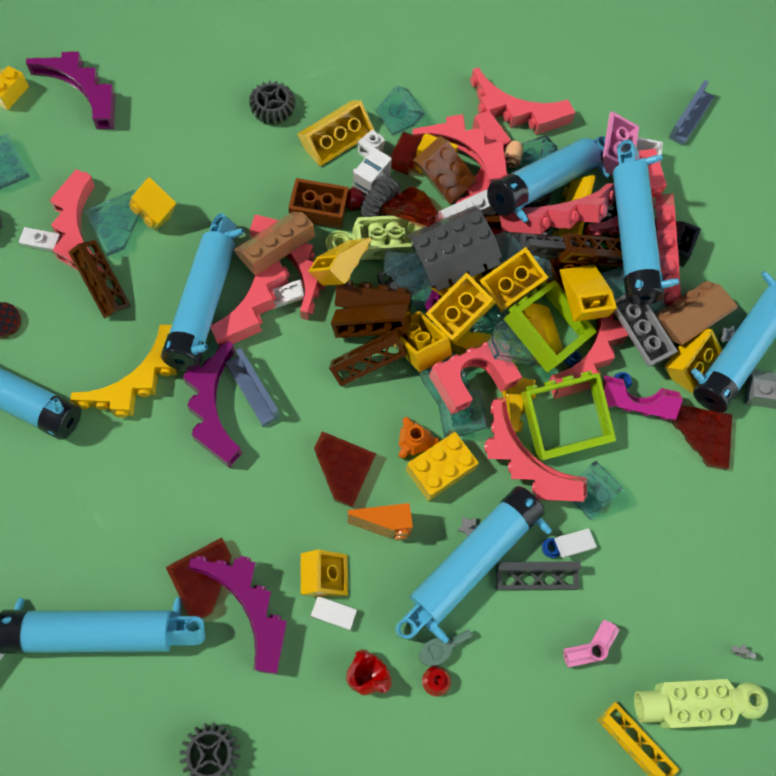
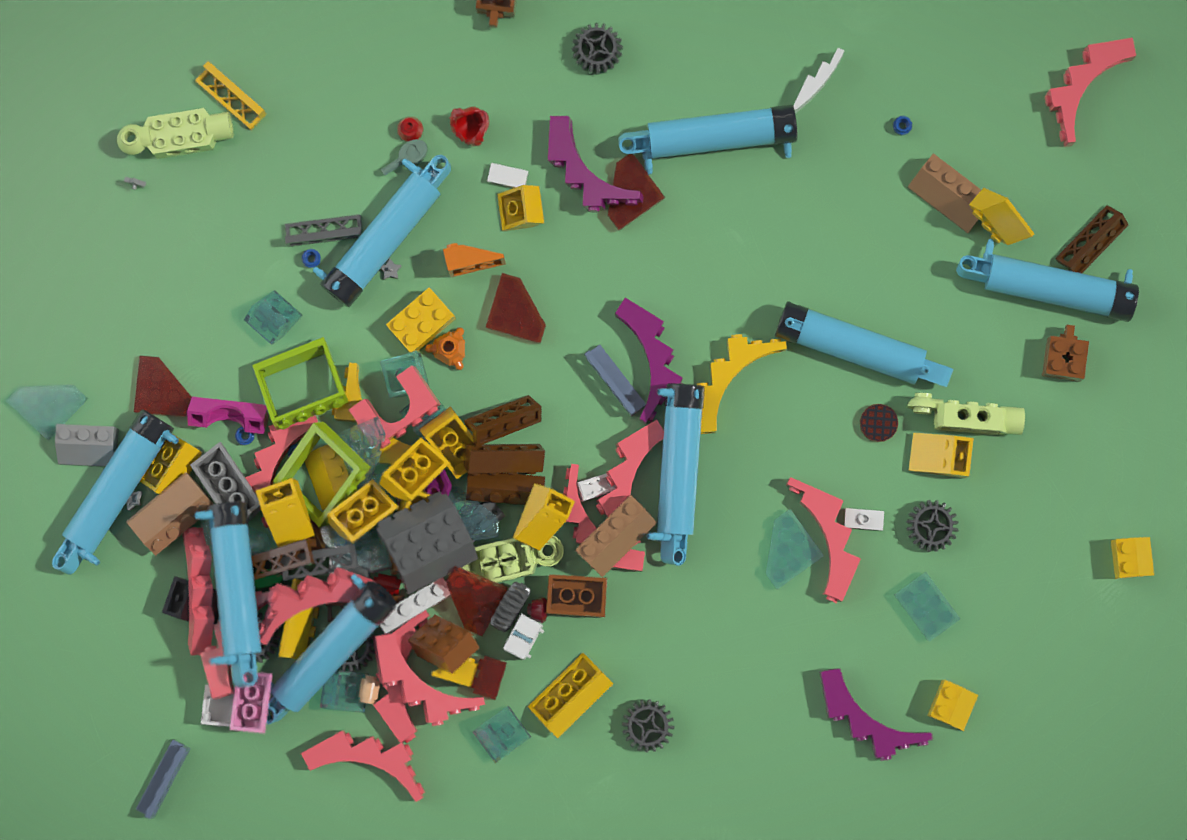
camera: 175 degrees left, 15 degrees up
reddish brown fence [68,240,131,319] -> none
yellow slope [129,177,177,231] -> none
white brick [358,130,385,158] -> none
coral arch [484,397,587,502] -> none
white tile [554,528,597,558] -> none
bright pink piece [563,620,620,668] -> none

